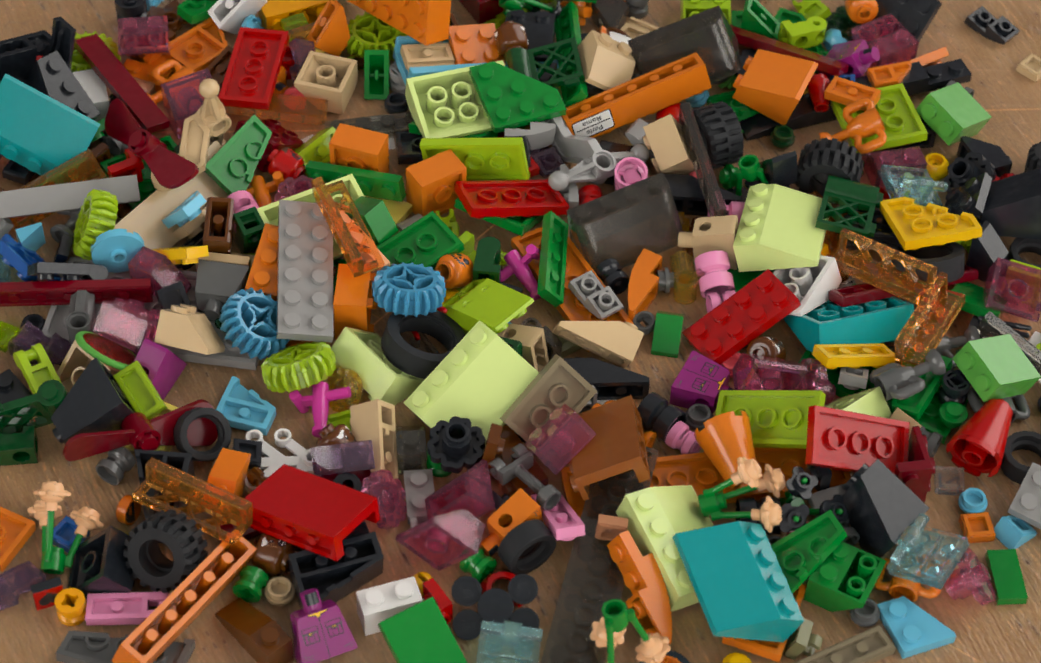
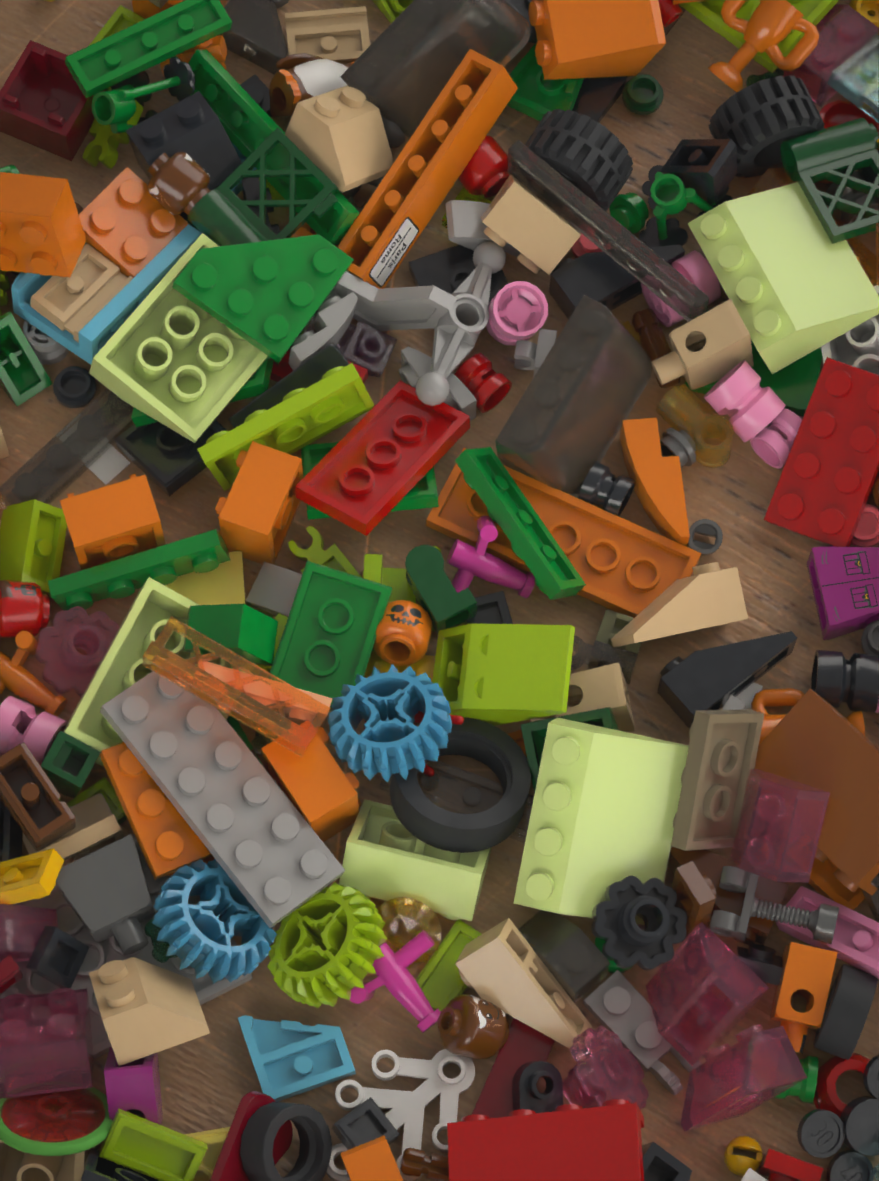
camera: 35 degrees left, 20 degrees up
clear purple slope [311,440,375,476] -> none
light grey slope [568,270,624,320] -> none
green slope [651,311,685,358] -> none

